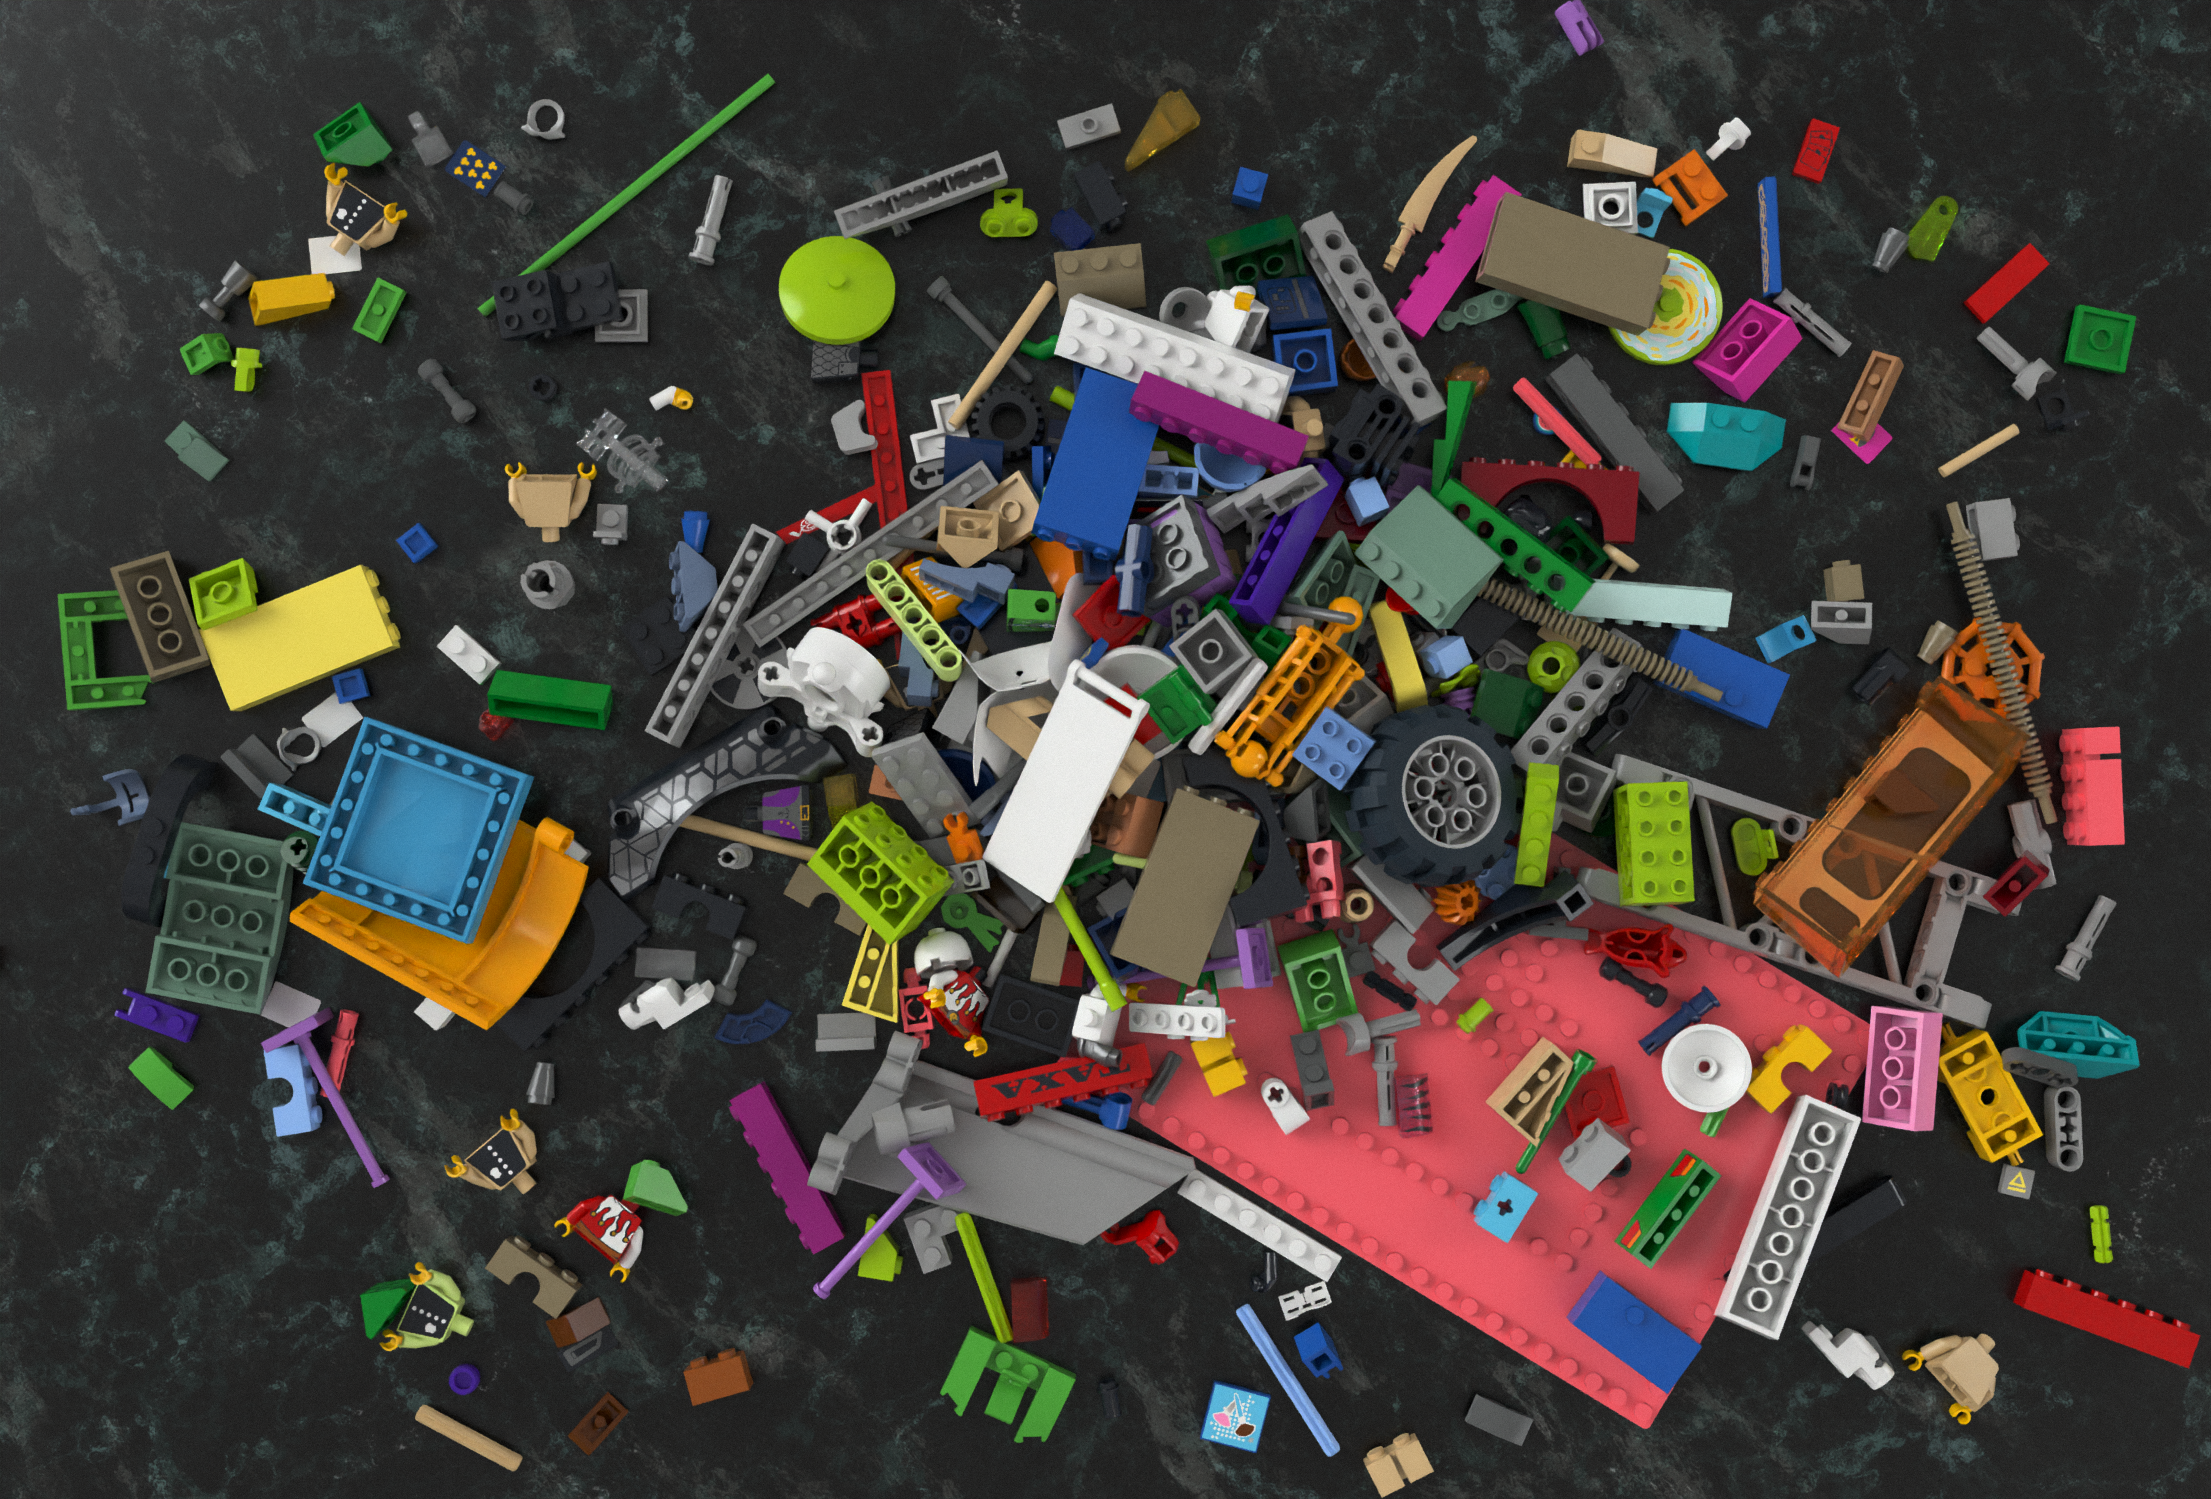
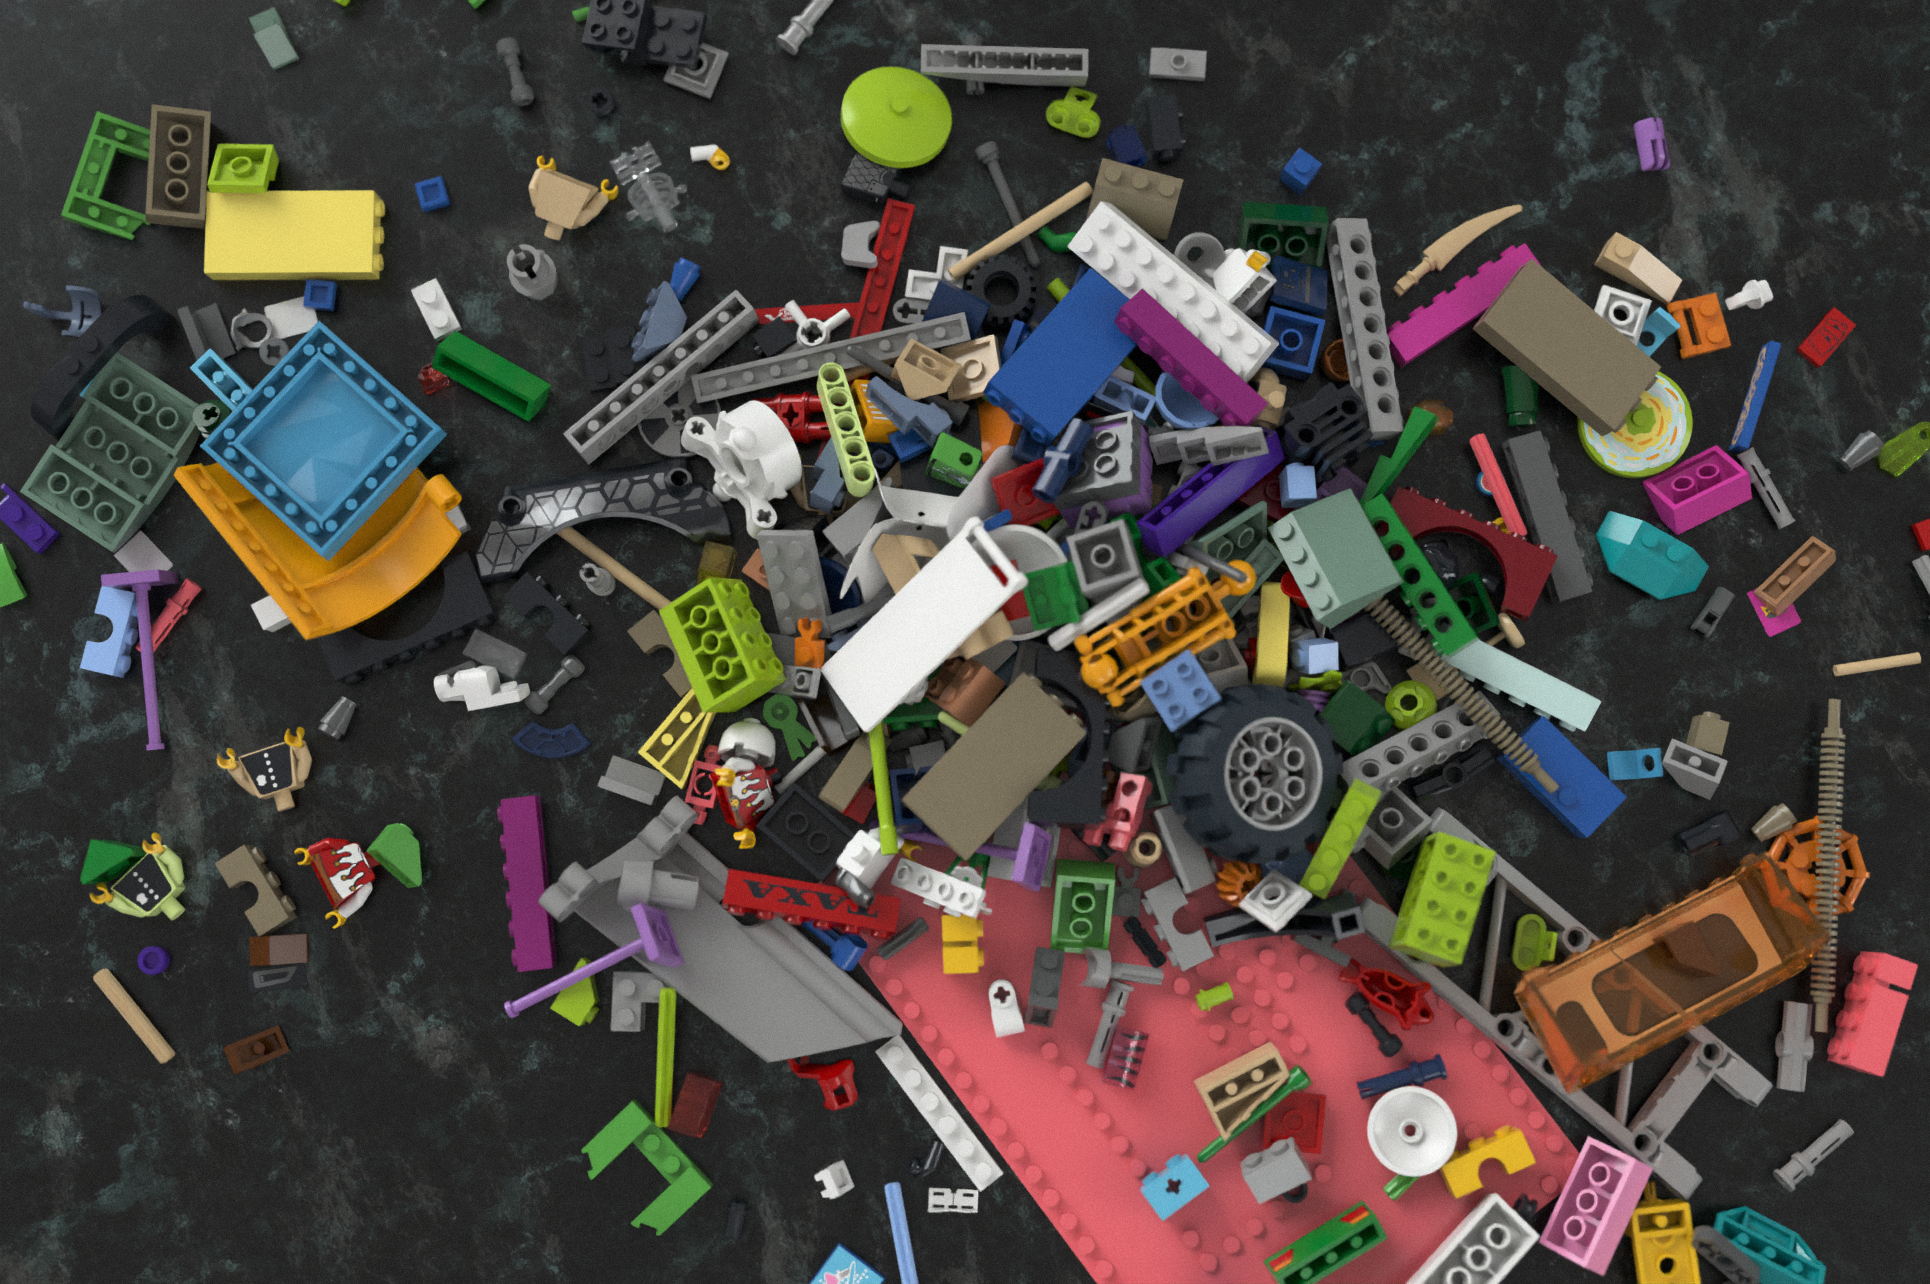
camera: 20 degrees right, 5 degrees down
light grey bracket [593,504,628,545] -> none
dark orange brick [683,1348,753,1406] -> none
torso [746,785,813,840] -> none
bright green bracket [985,1369,1031,1425] -> none
clear yellow slope [1125,89,1200,172] -> none
blue brick [1294,1323,1343,1379] -> none
sand green piece [1436,289,1524,332] -> none
light grey brick [1966,498,2020,562] -> none
dark red slope [1983,850,2050,917] -> none
none -> light grey wheel [259,338,289,366]
none -> white tile [814,1160,854,1199]
none -> white piece [1239,869,1312,932]

